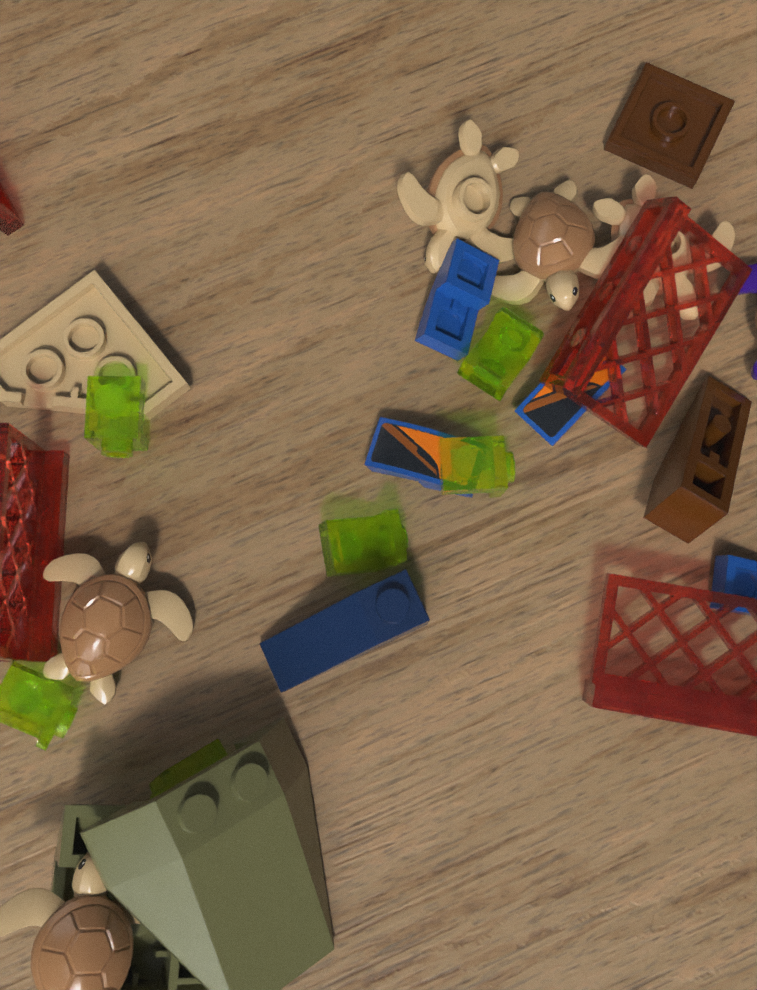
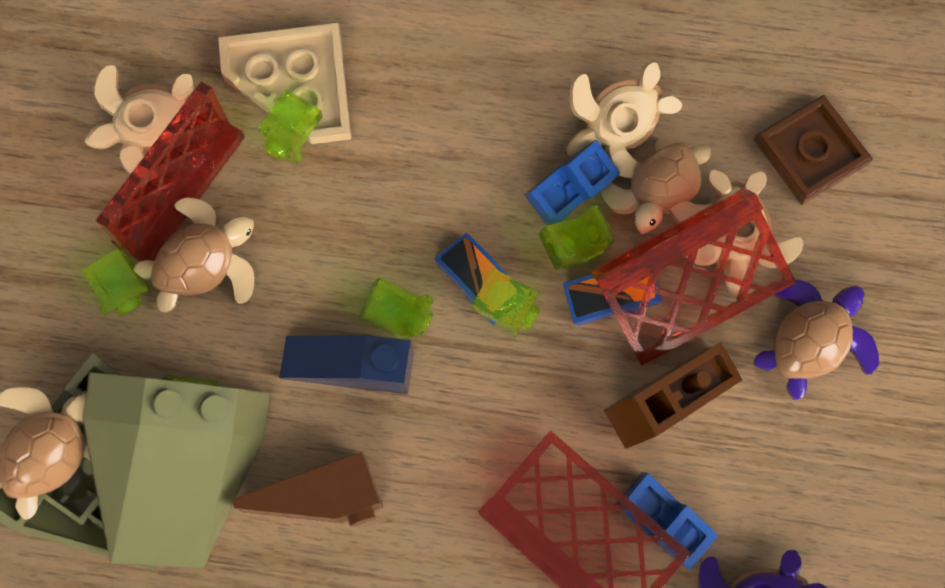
camera: 35 degrees right, 5 degrees down
none -> reddish brown slope [232,451,383,527]

